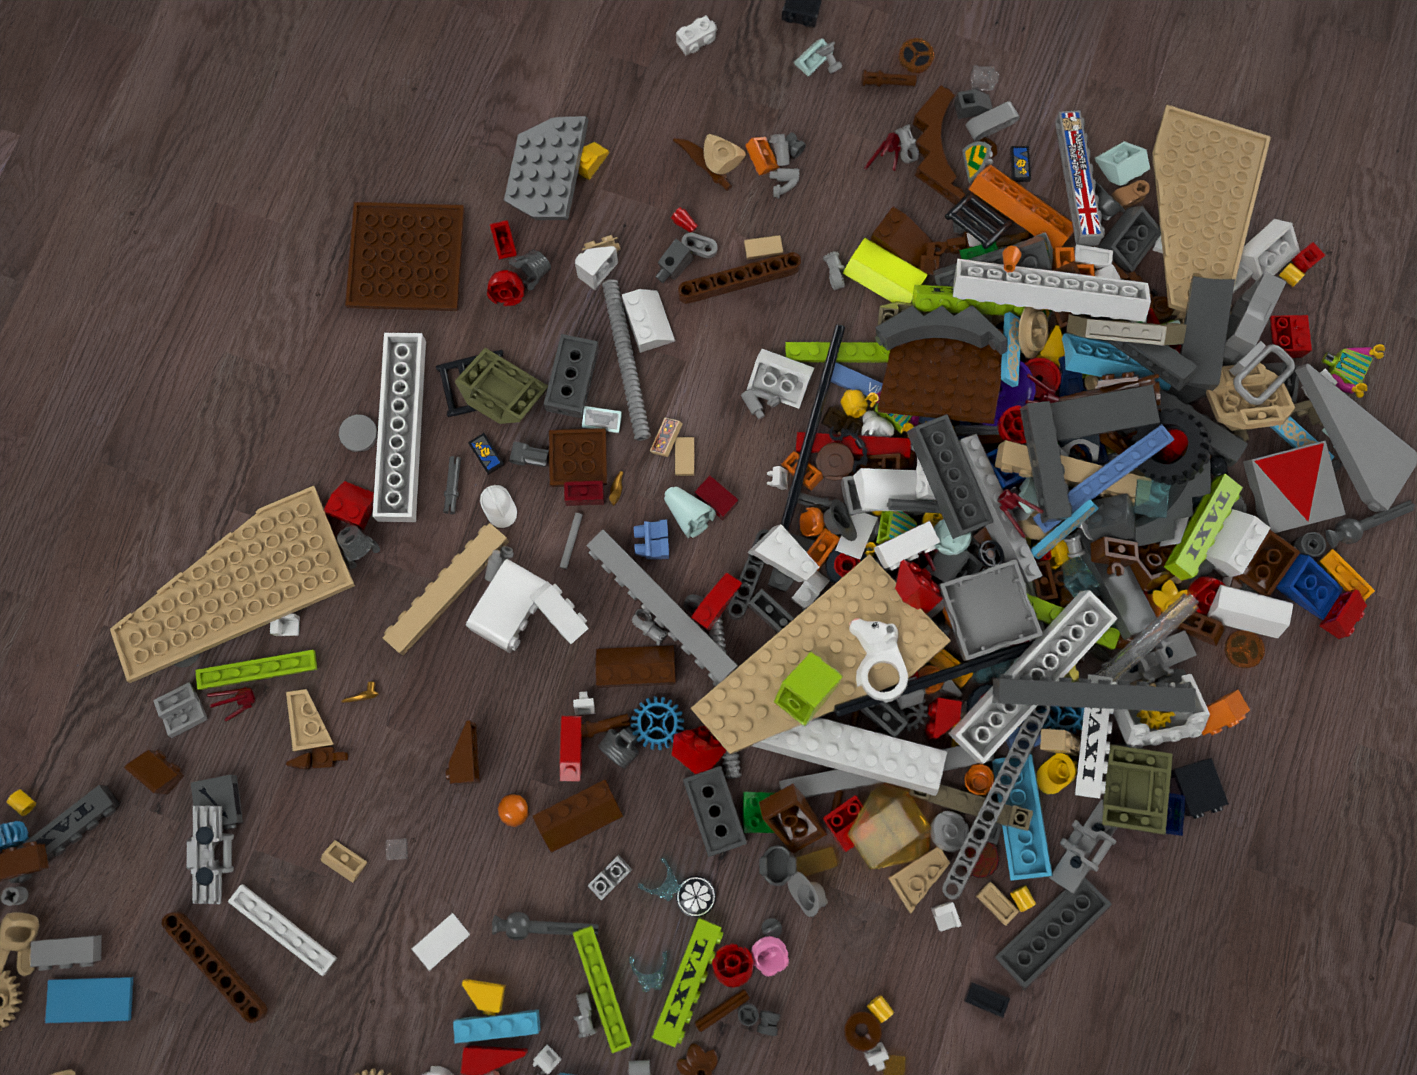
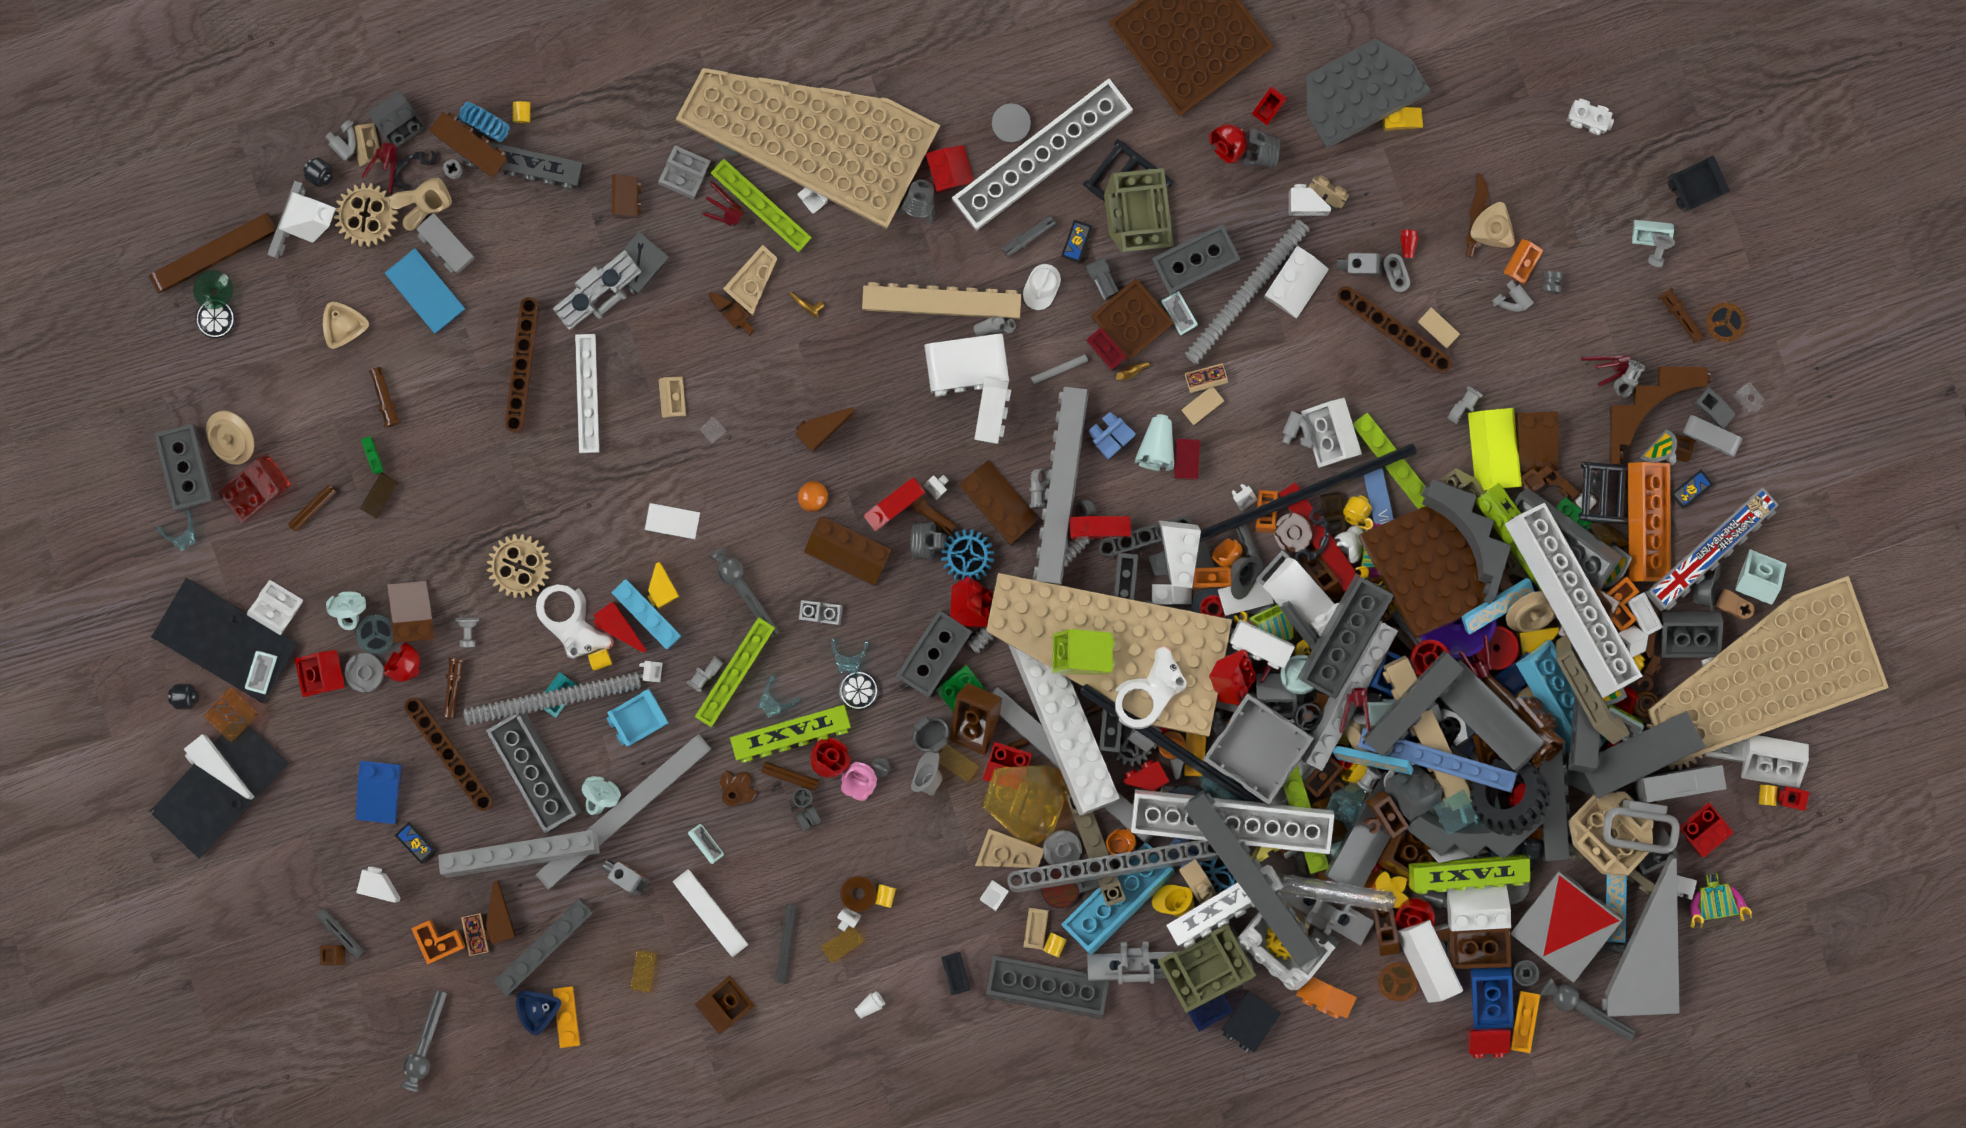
camera: 55 degrees right, 10 degrees up
light grey plant [769,134,790,166] -> none
orange cone [1002,246,1021,272] -> none

